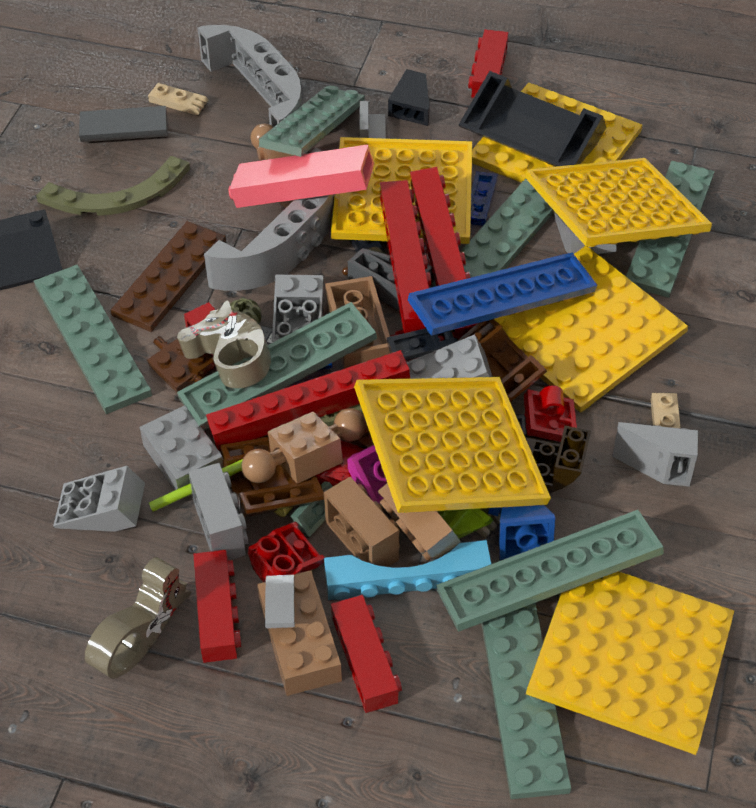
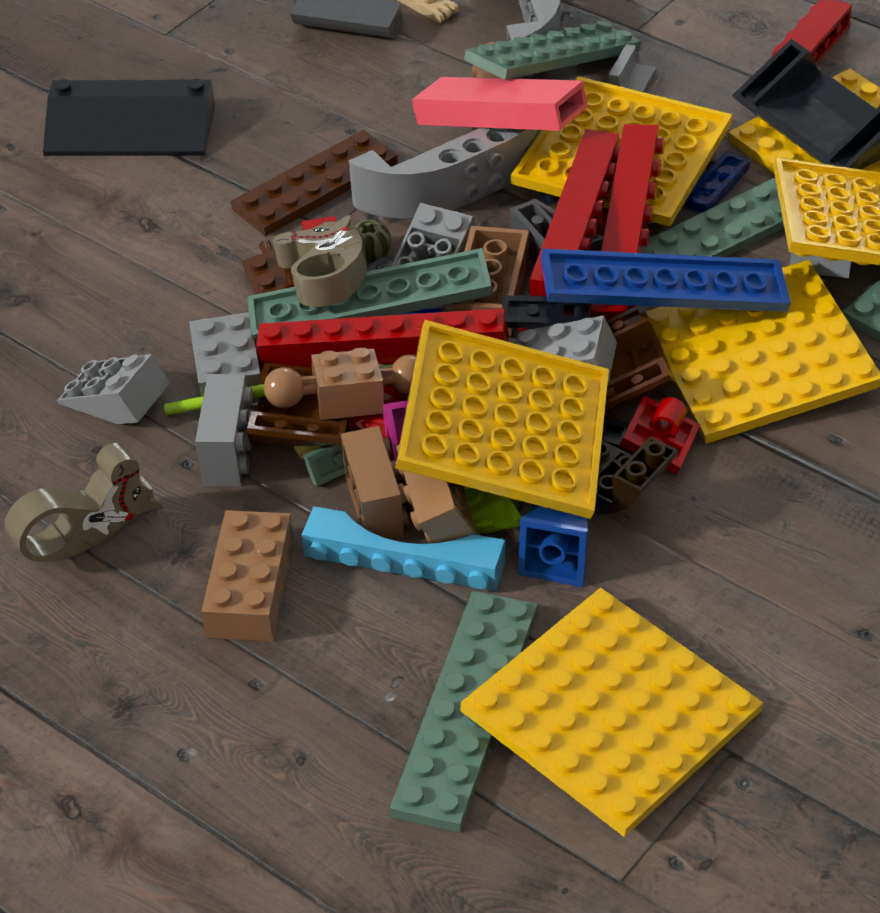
camera: 25 degrees right, 5 degrees down
sand green plate [34,264,152,414] -> none
olive plate [36,156,190,216] -> none
red brick [193,550,241,663] -> none
red slope [248,521,325,582] -> none
light grey slope [265,575,295,628] -> none
red brick [331,595,402,713] -> none
black slope [388,69,430,126] -> none
sand green plate [437,510,664,632] -> none
light grey slope [612,422,698,487] -> none
tan hinge [651,393,681,428] -> none

